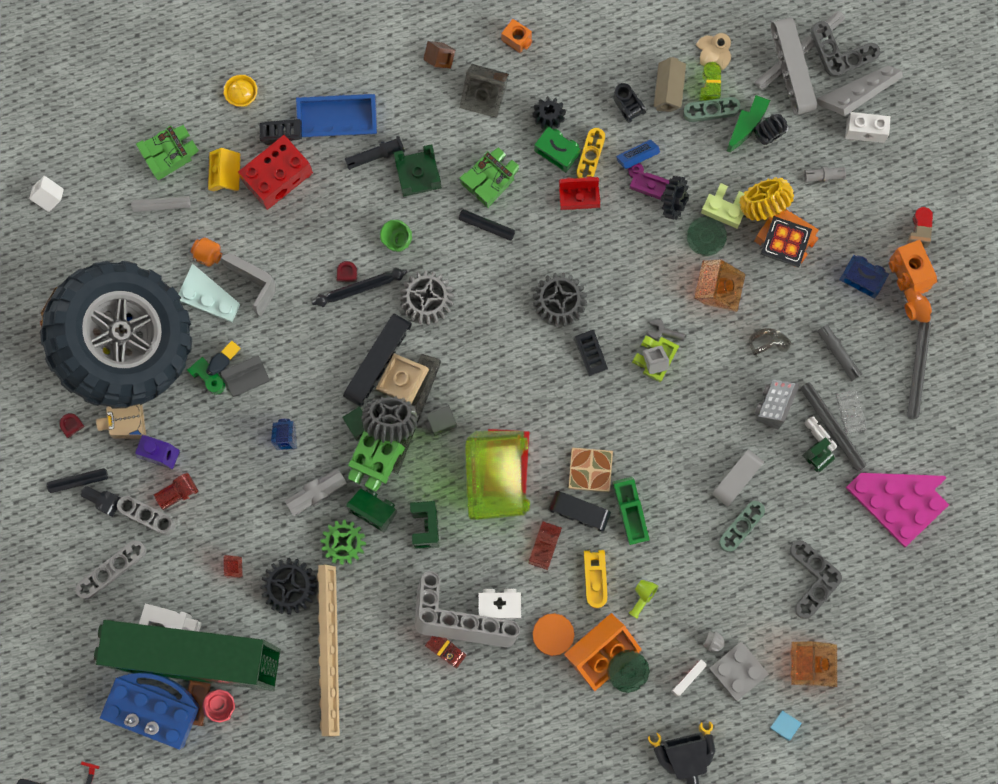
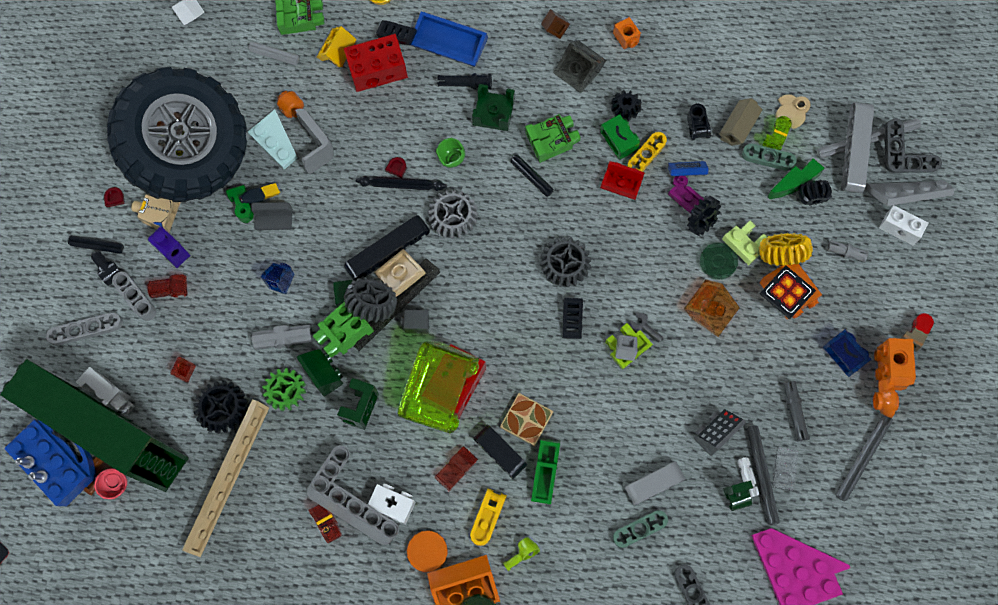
camera: 25 degrees right, 5 degrees down
clear smoke piece [749,328,791,357] -> none

